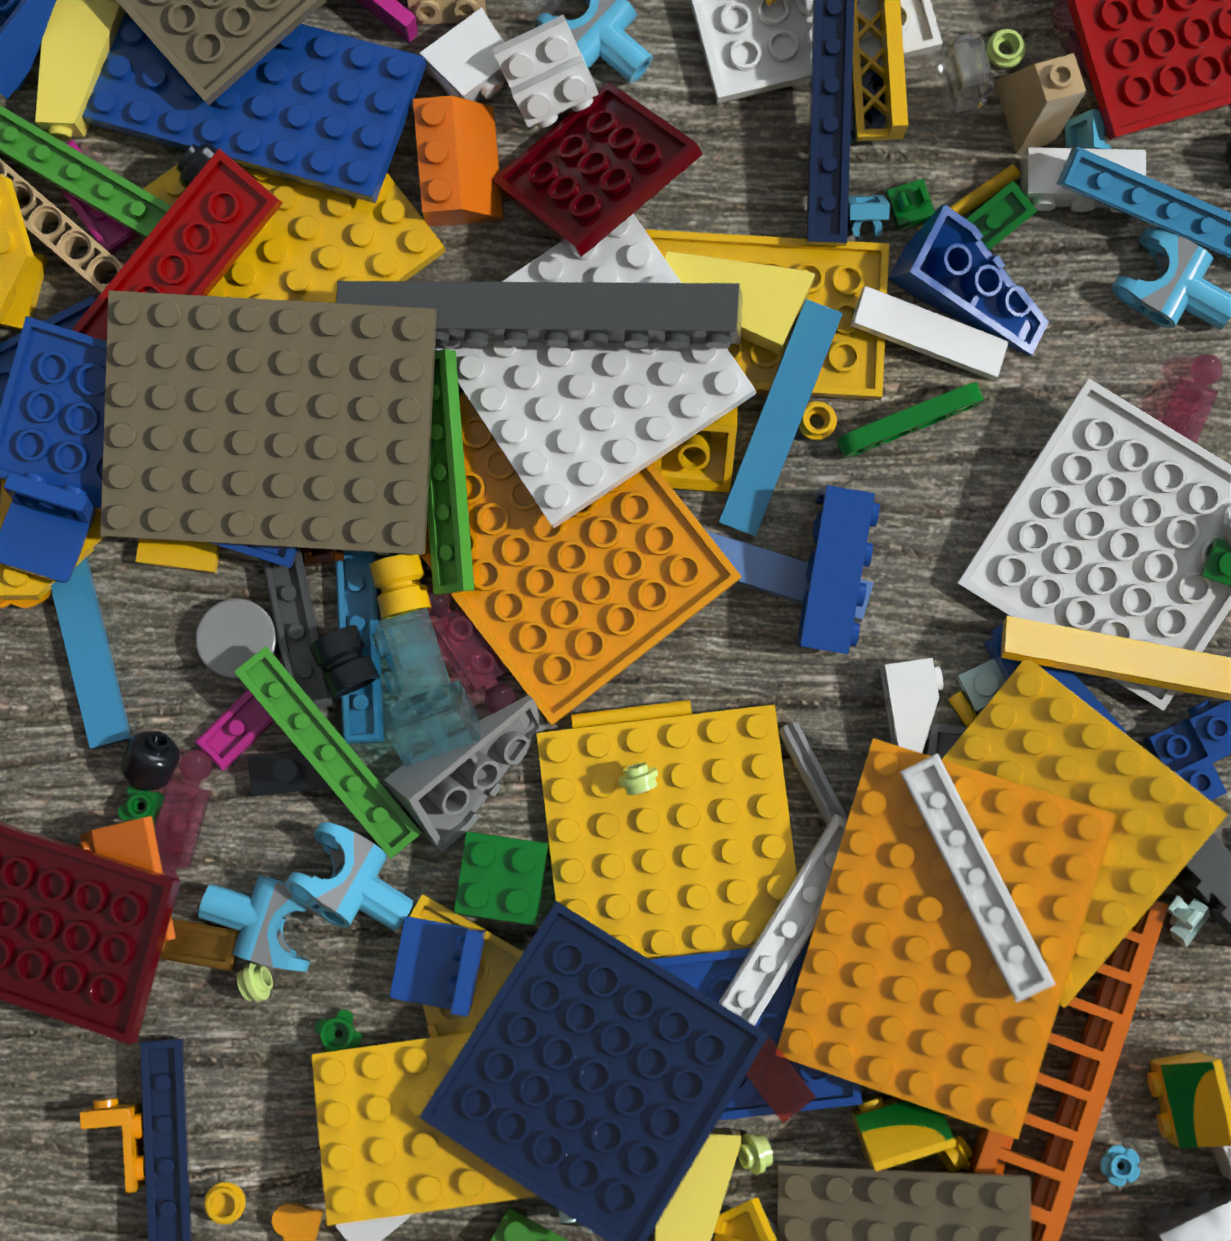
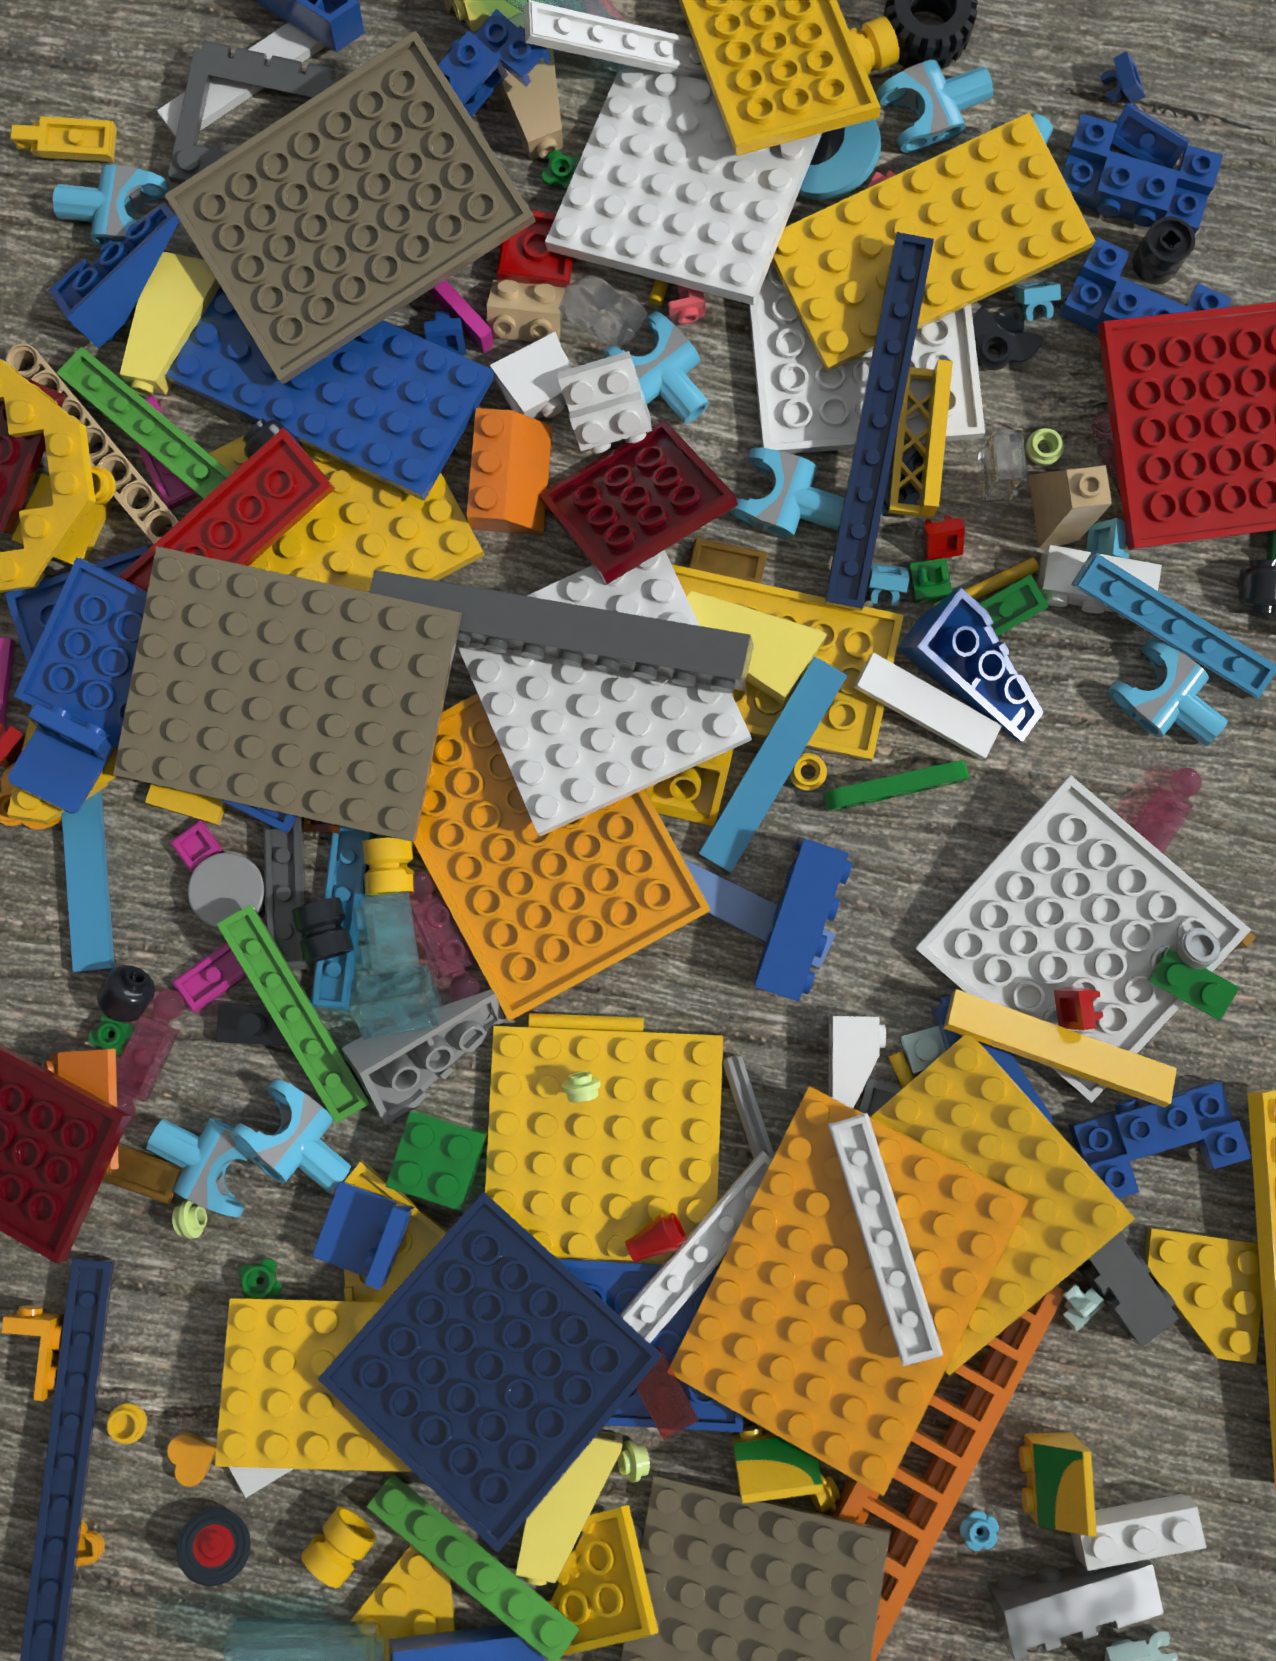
camera: 10 degrees right, 0 degrees up
bright green plate [427,349,474,595] -> none
none -> yellow plate [91,466,116,505]
none -> dark pink tile [169,820,225,873]
none -> blue tile [424,310,467,355]
none -> red cone [625,1212,687,1262]
none -> pearl gold tile [688,537,767,584]
none -> medium azure connector [729,448,844,538]
none -> red tile [923,515,965,561]
none -> red tile [1053,987,1103,1030]

